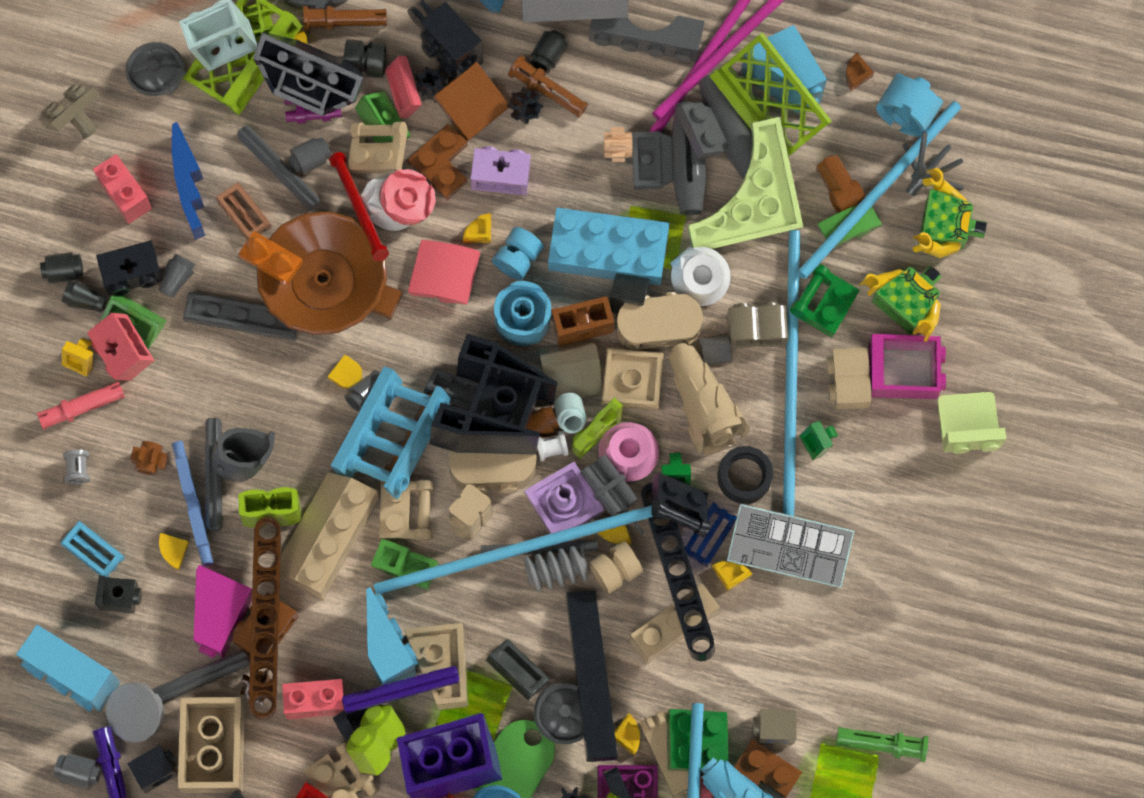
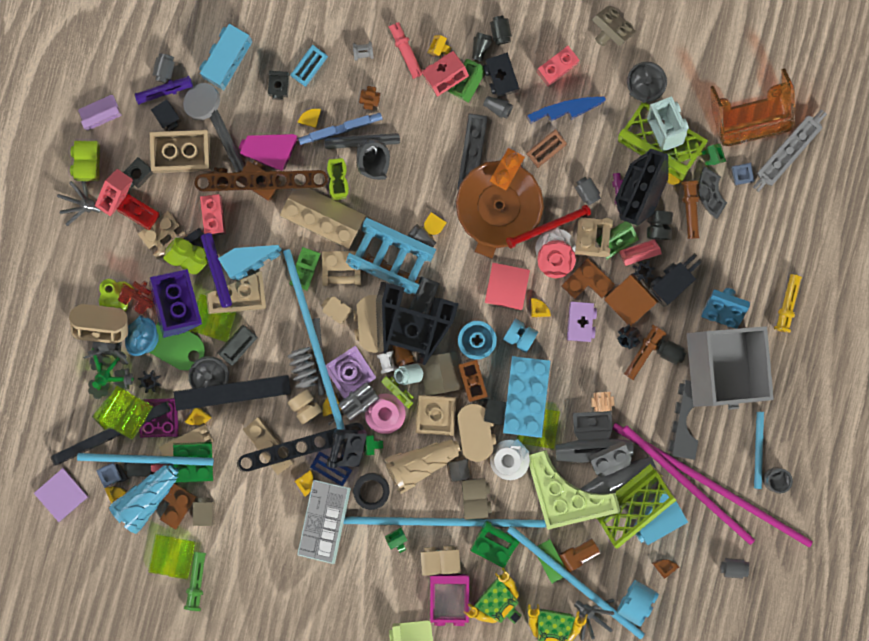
camera: 90 degrees right, 15 degrees up
dark grey axle [237,125,320,210] -> none

